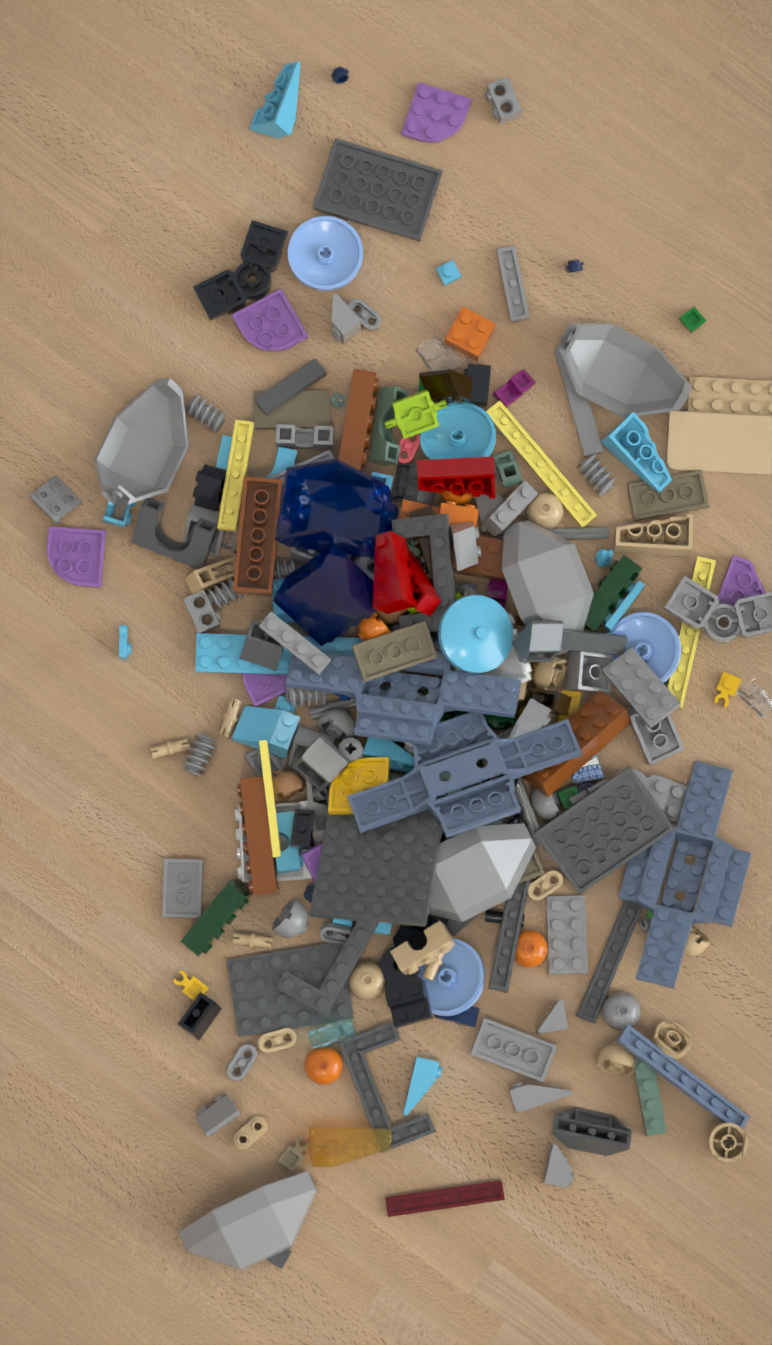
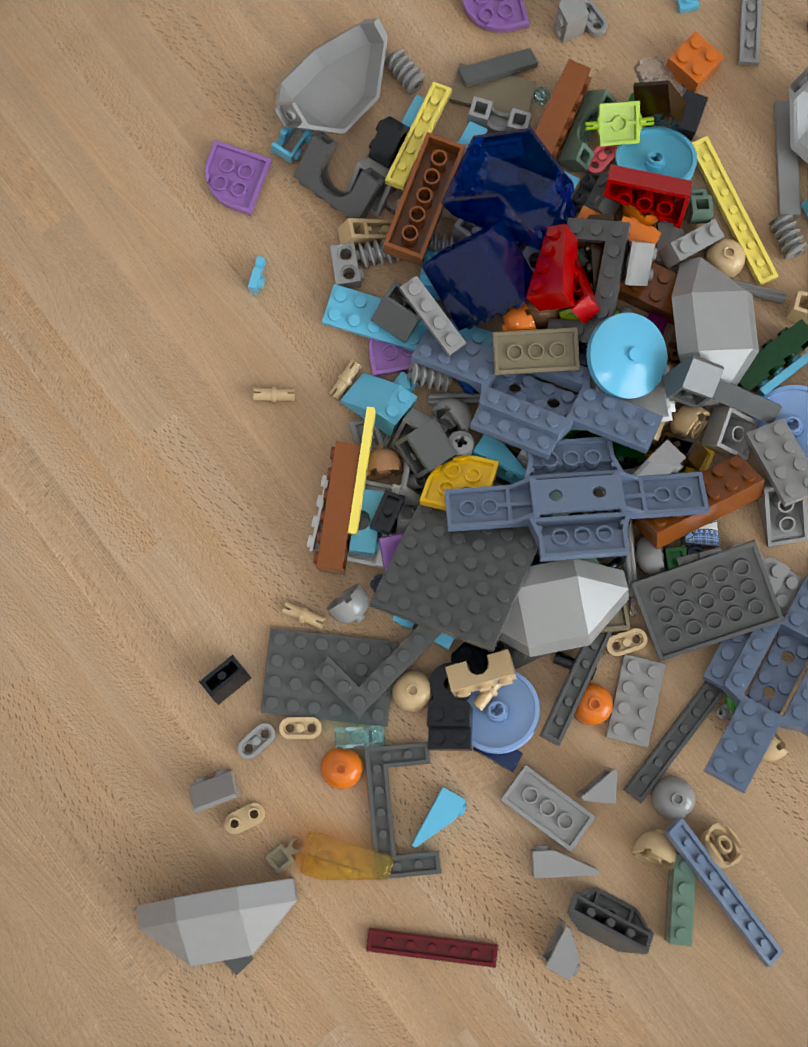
camera: 15 degrees right, 0 degrees up
light grey hinge [29,475,82,524] -> none
light grey plate [162,859,203,918] -> none
yellow plate [173,970,209,1001] -> none
dark green wedge [181,878,253,956] -> none
light grey piece [182,734,217,778] -> none
light grey plate [320,922,354,946] -> none
magenta slope [493,369,536,408] -> none
medium azure plate [595,549,614,567] -> none
tan cylinder [708,1123,748,1162] -> none

